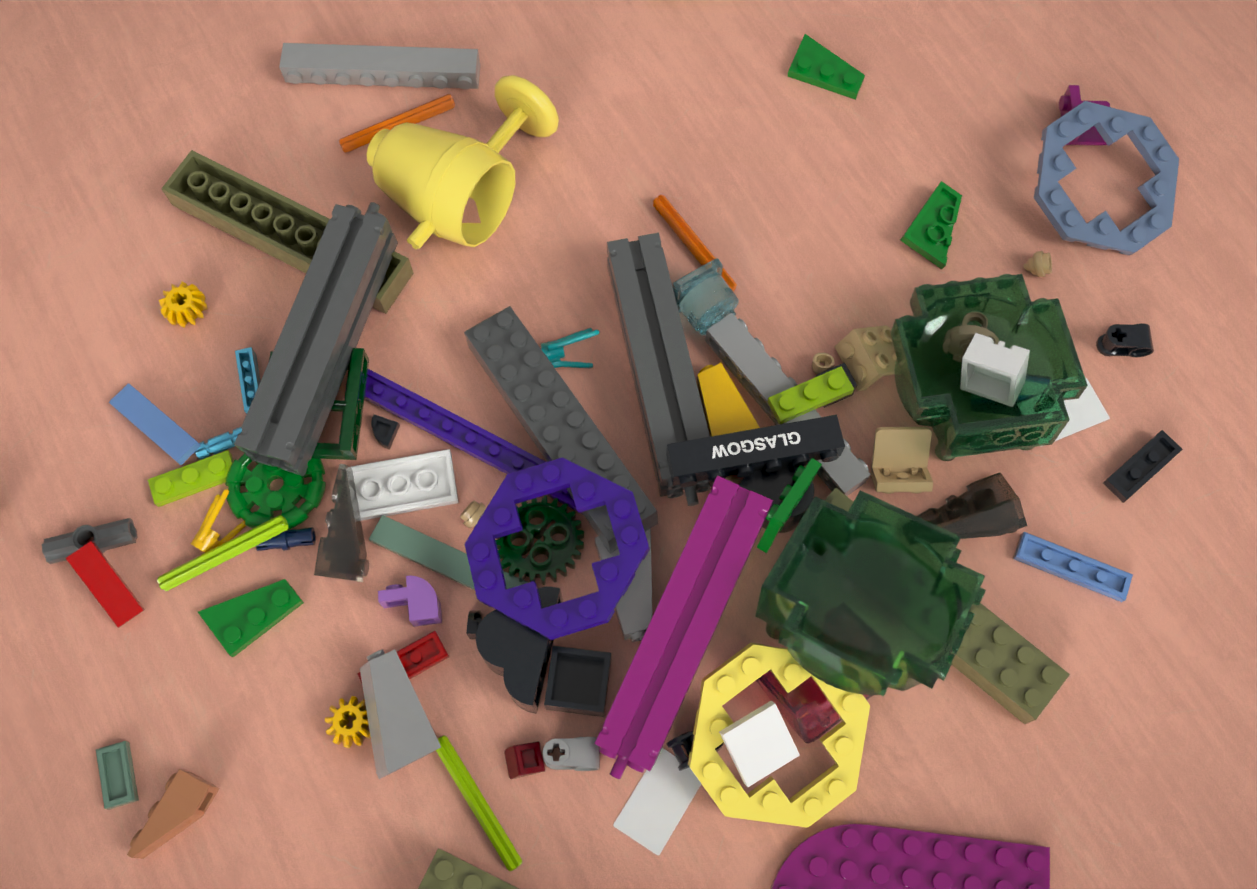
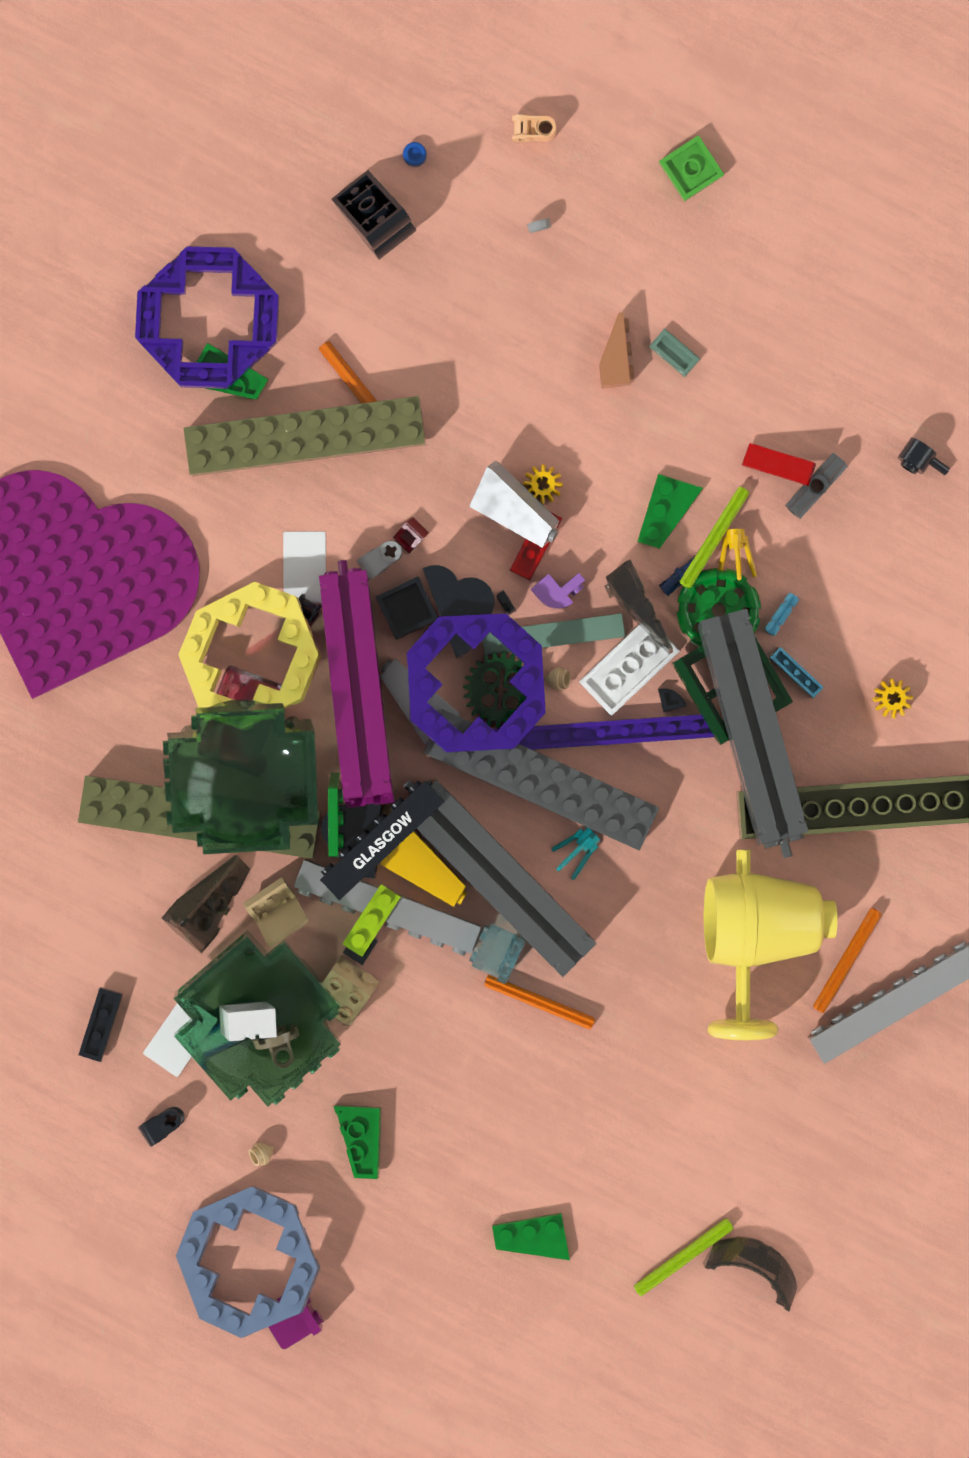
camera: 145 degrees right, 20 degrees up
medium blue tile [109,383,201,465] -> none
lime plate [148,450,233,507] -> none
lime axle [436,735,522,871] -> none
white tile [719,701,800,787] -> none
tan hinge [812,353,834,375] -> none
medium blue tile [1013,532,1133,602] -> none

